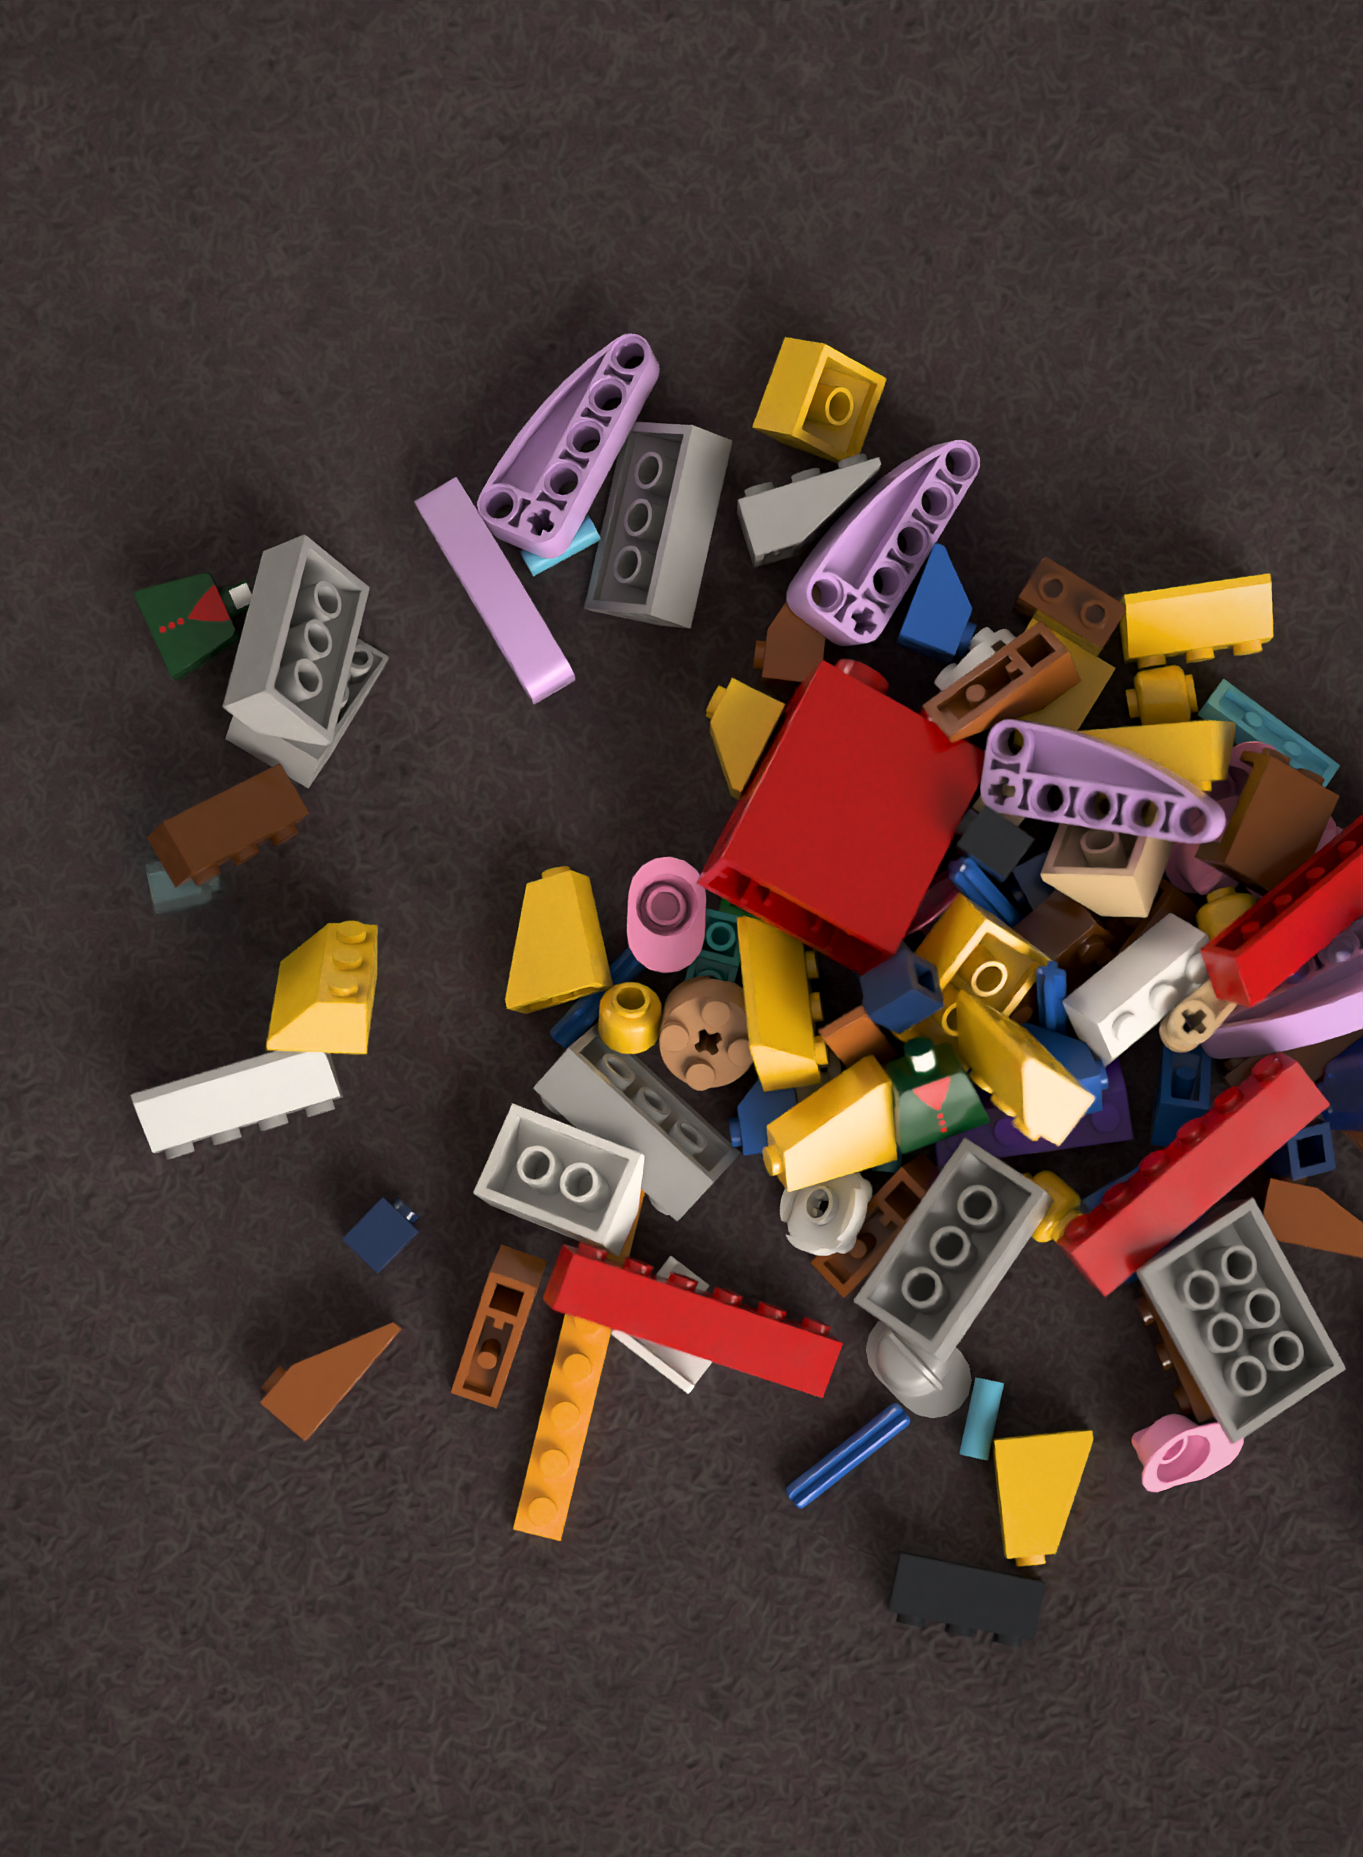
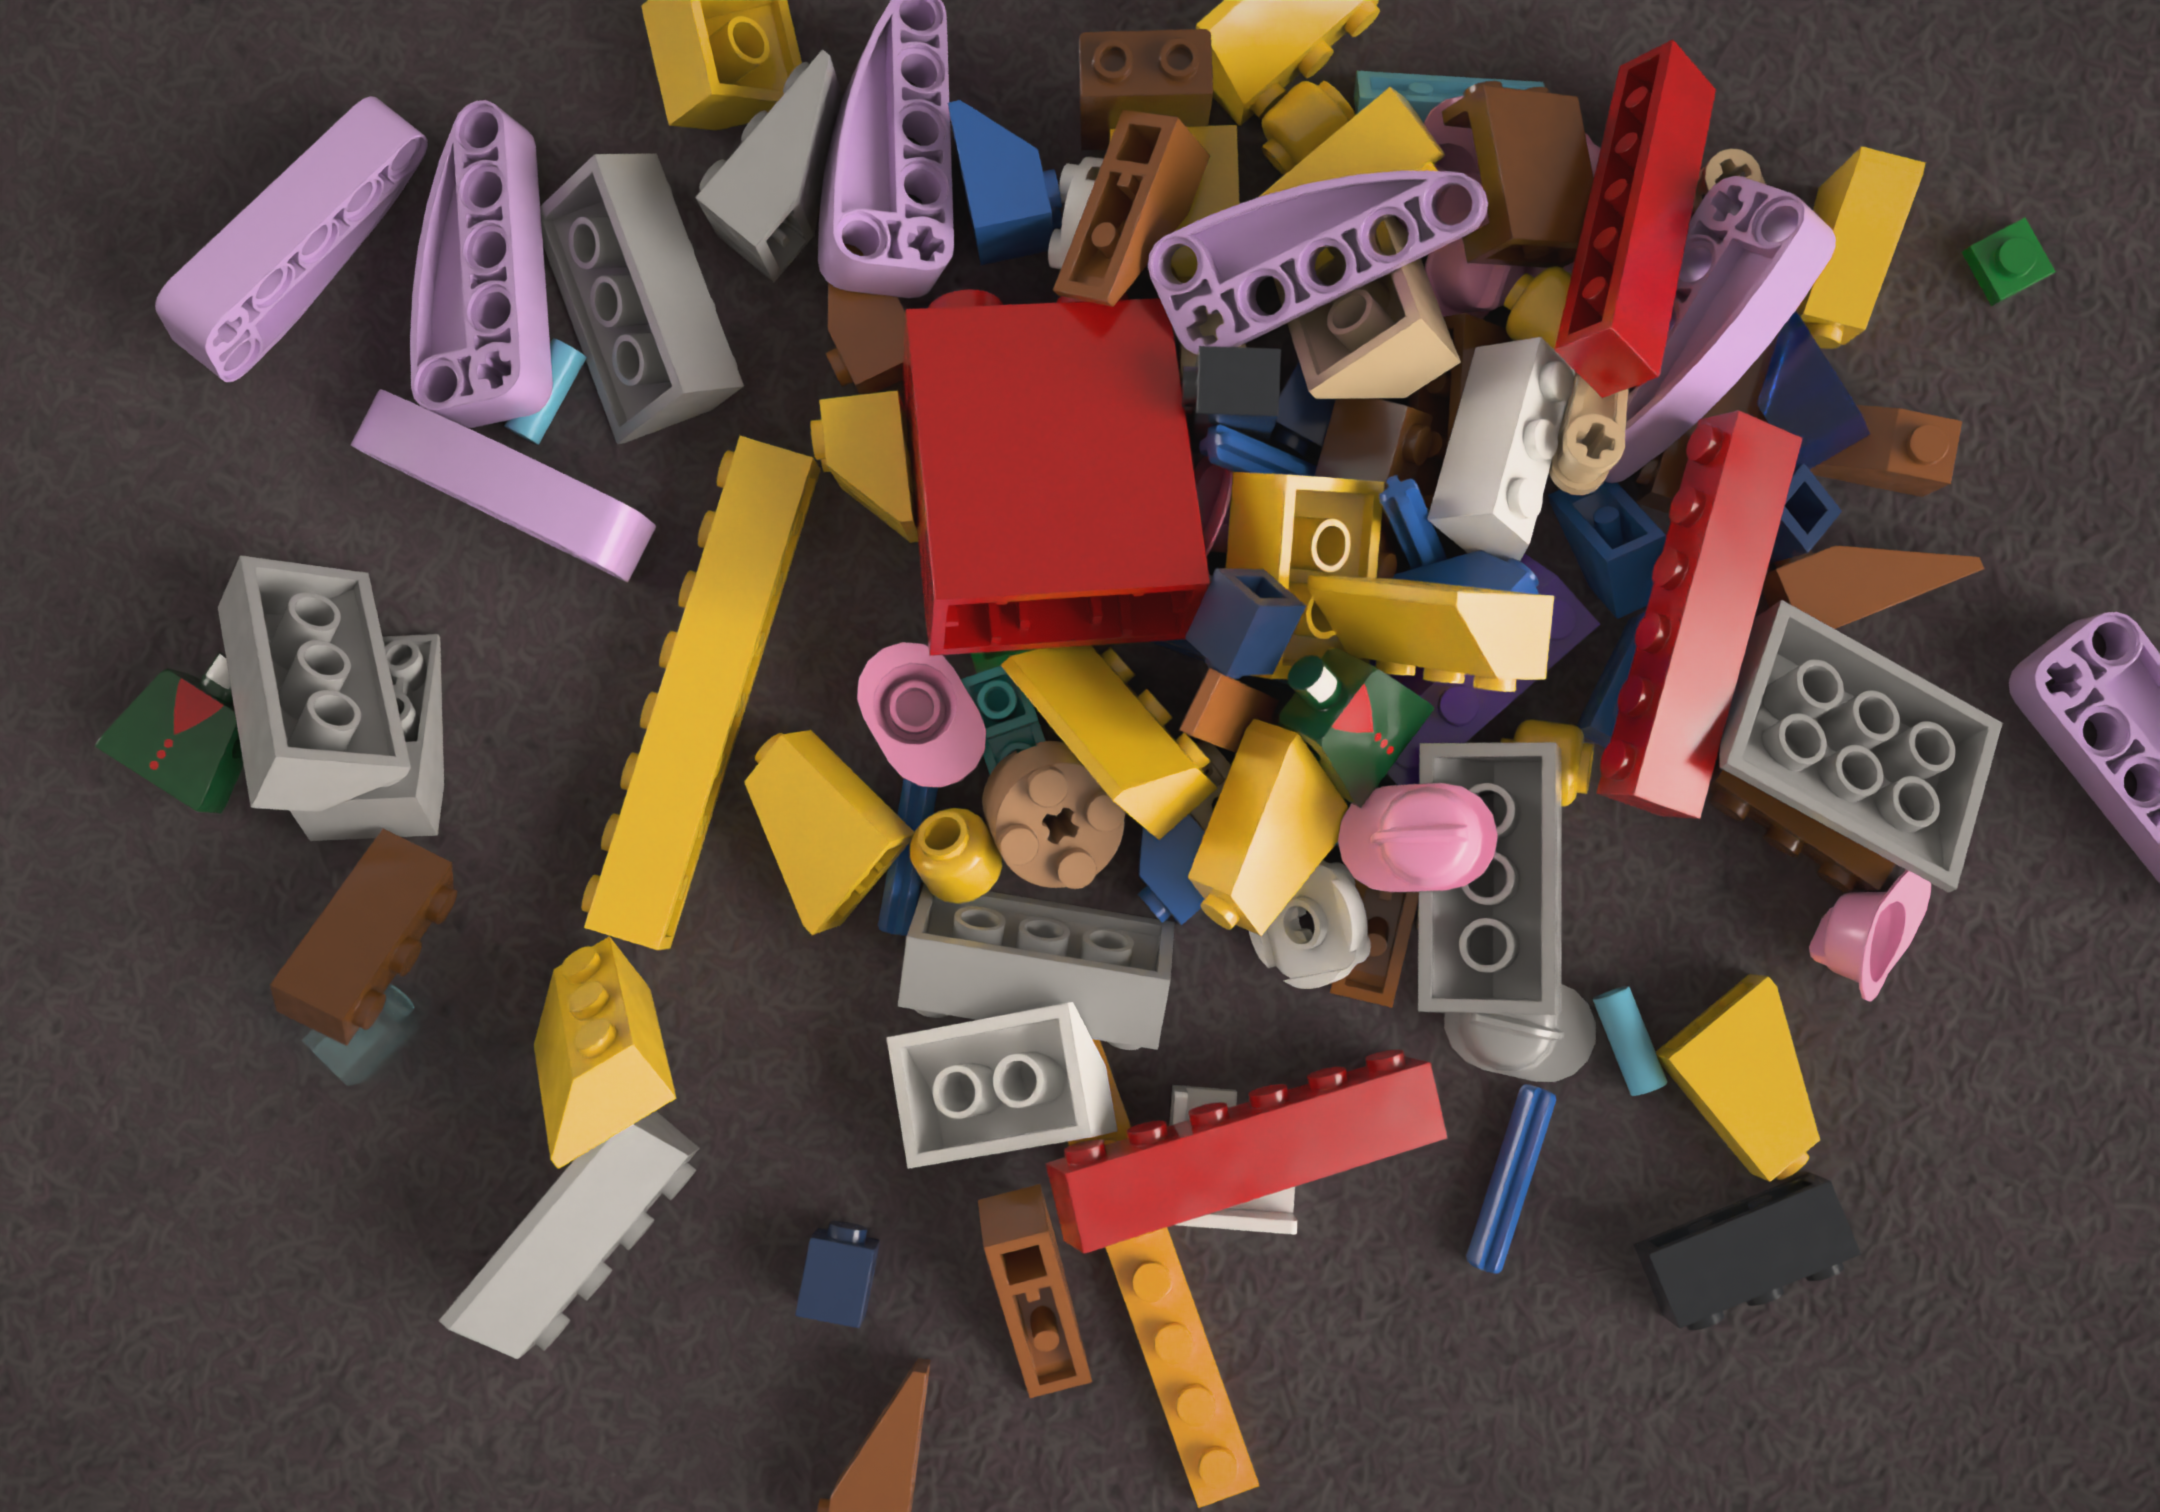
camera: 30 degrees left, 0 degrees up
none -> lavender beam [155,96,428,382]
none -> yellow brick [581,436,821,950]
none -> bright pink piece [1338,783,1498,892]

